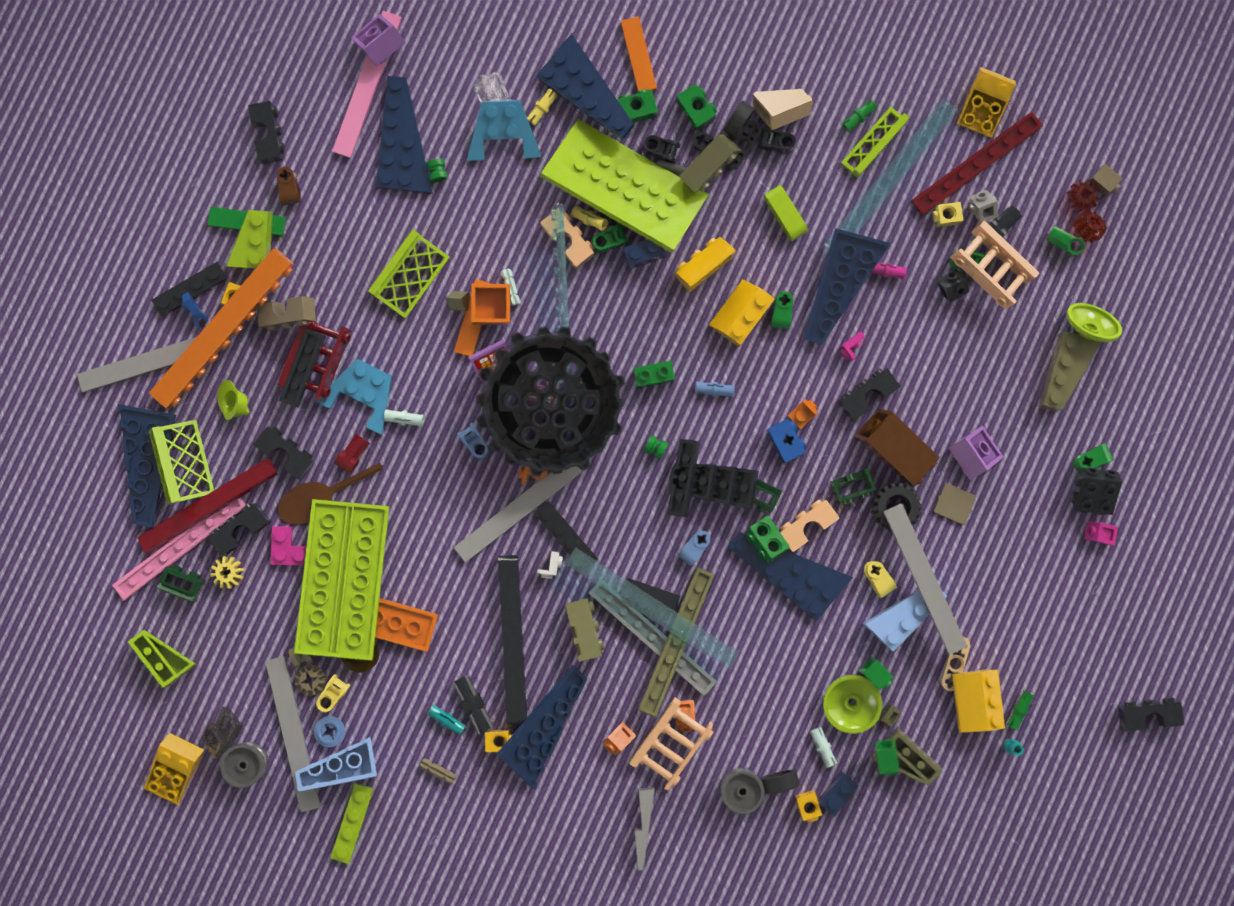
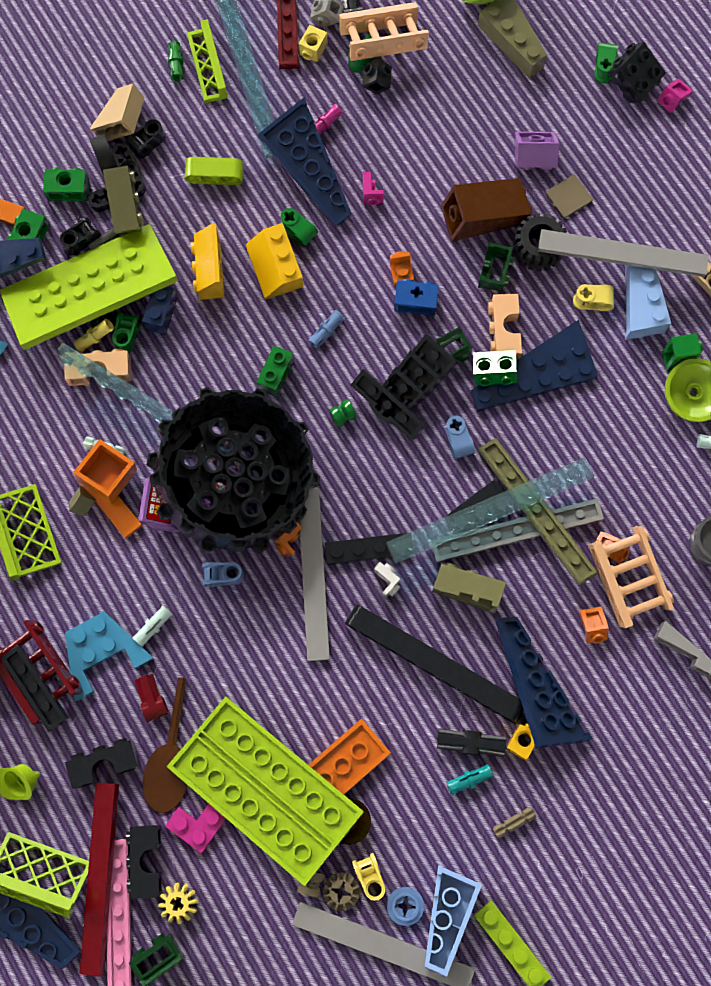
camera: 55 degrees left, 10 degrees down
black arch [839,368,901,421] -> none

